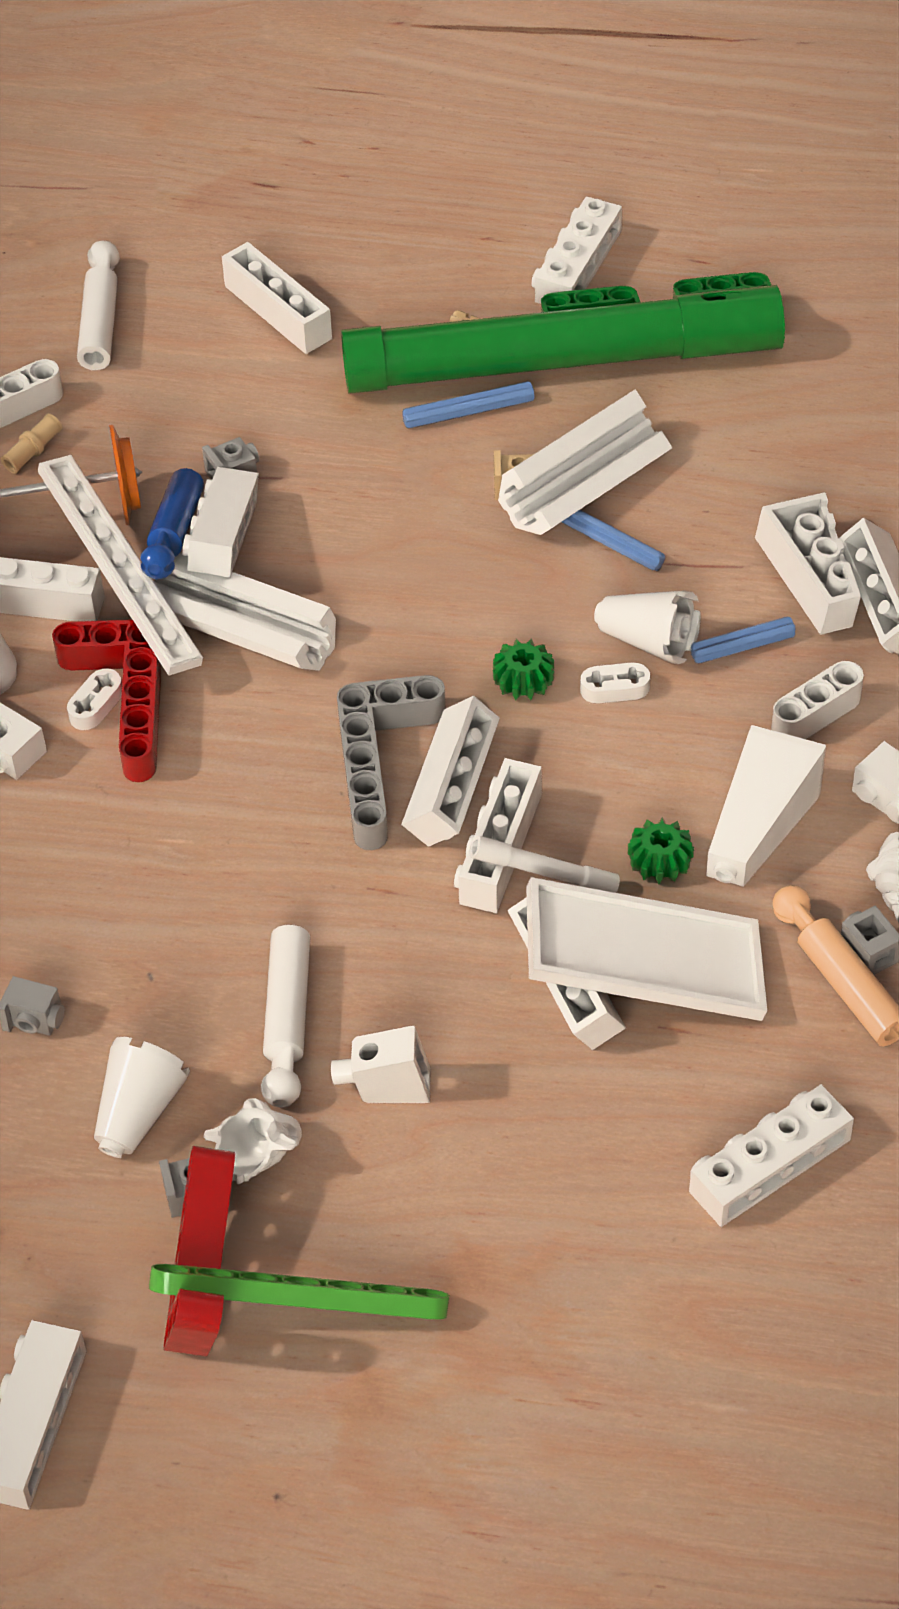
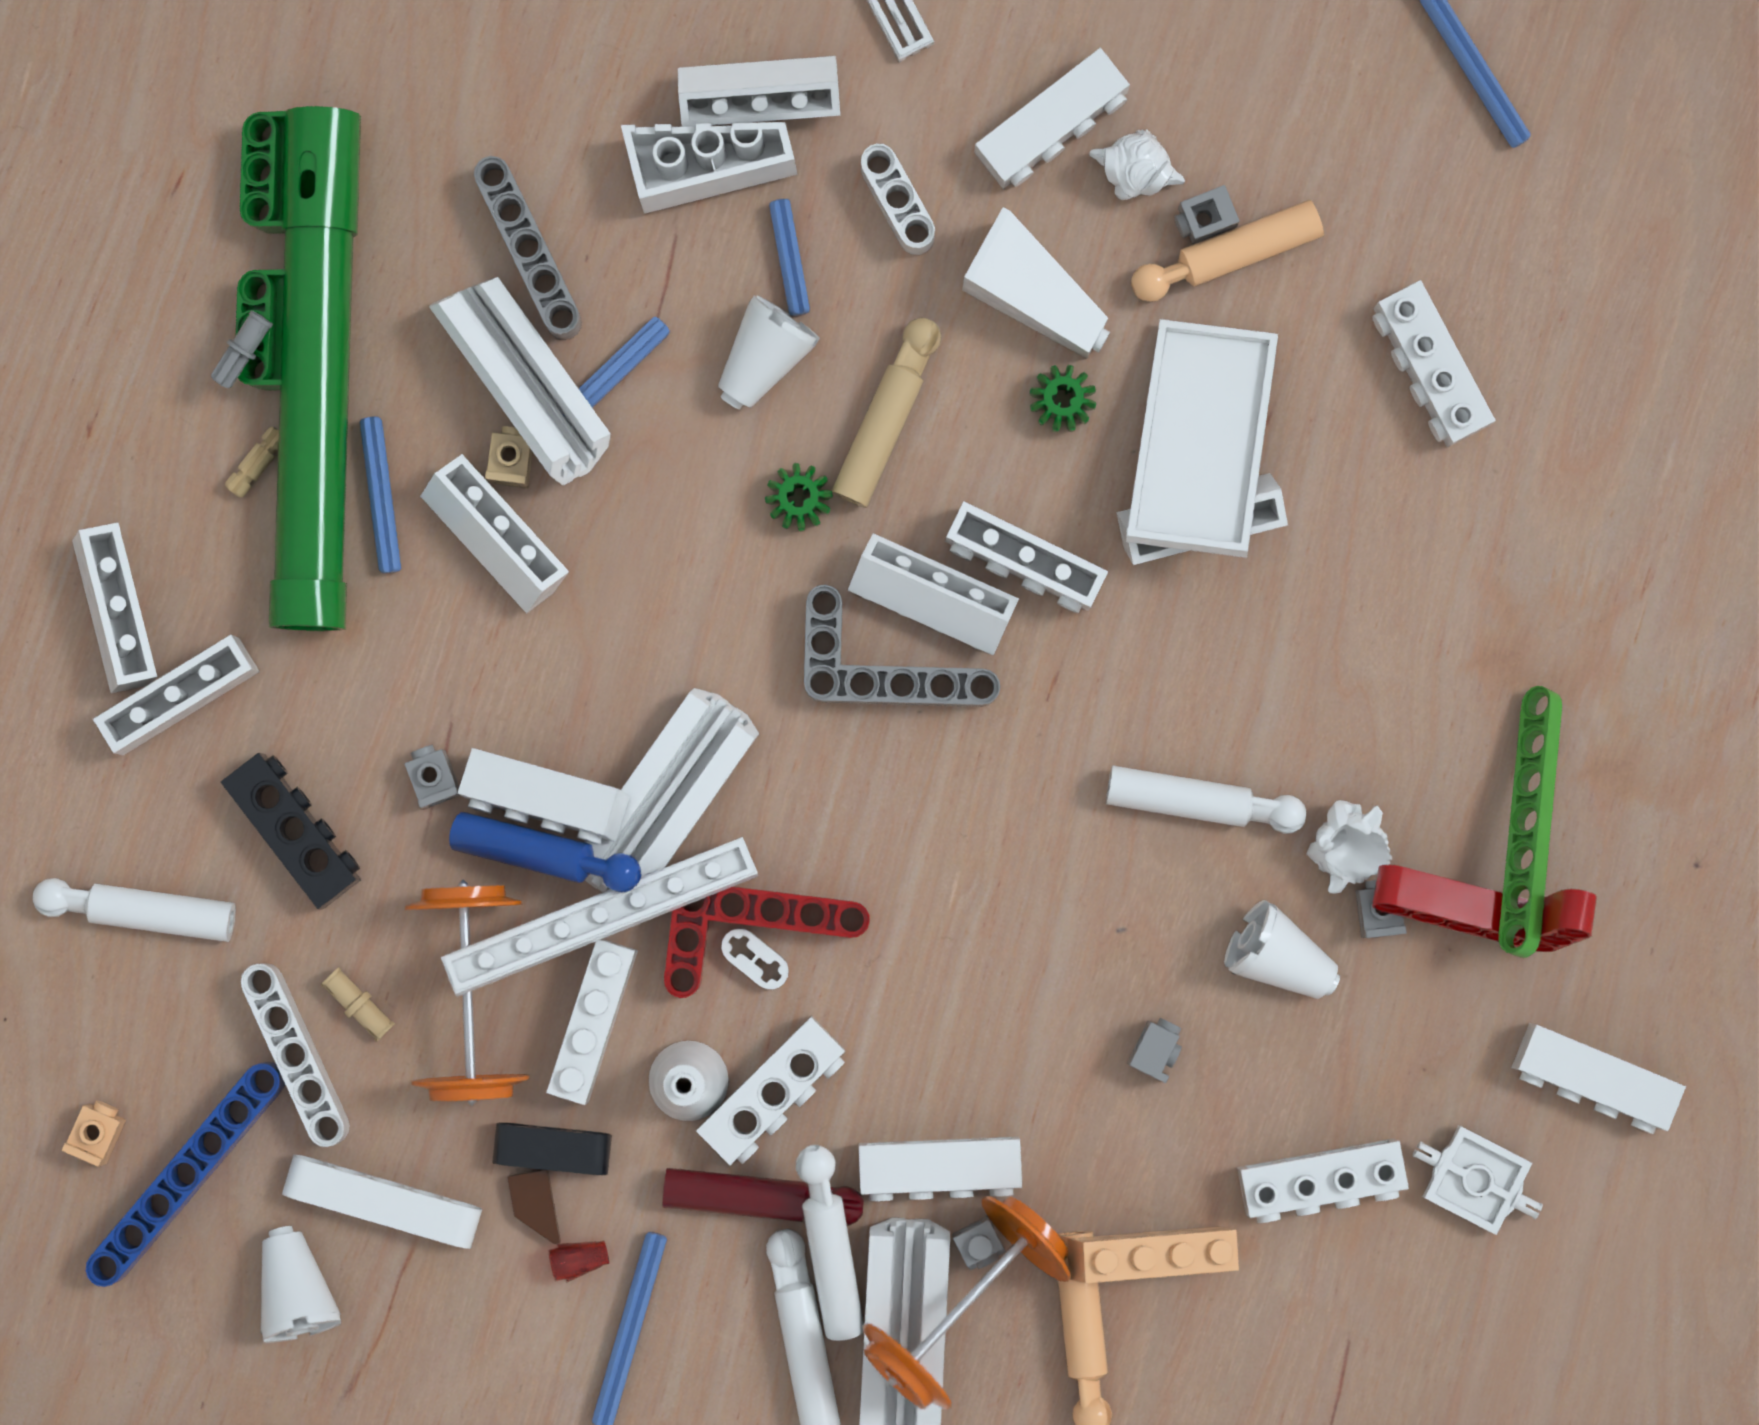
camera: 85 degrees left, 35 degrees up
white torso [331,1026,430,1103] -> none
white piece [469,835,620,893] -> none
white brick [532,196,622,304] -> none
white beam [580,663,650,703] -> none
none -> white brick [72,523,157,693]
none -> light grey axle [211,311,273,389]
none -> black brick [221,753,361,909]
none -> white brick [420,454,569,613]
none -> light grey beam [474,156,582,340]
none -> tan piece [831,318,941,508]

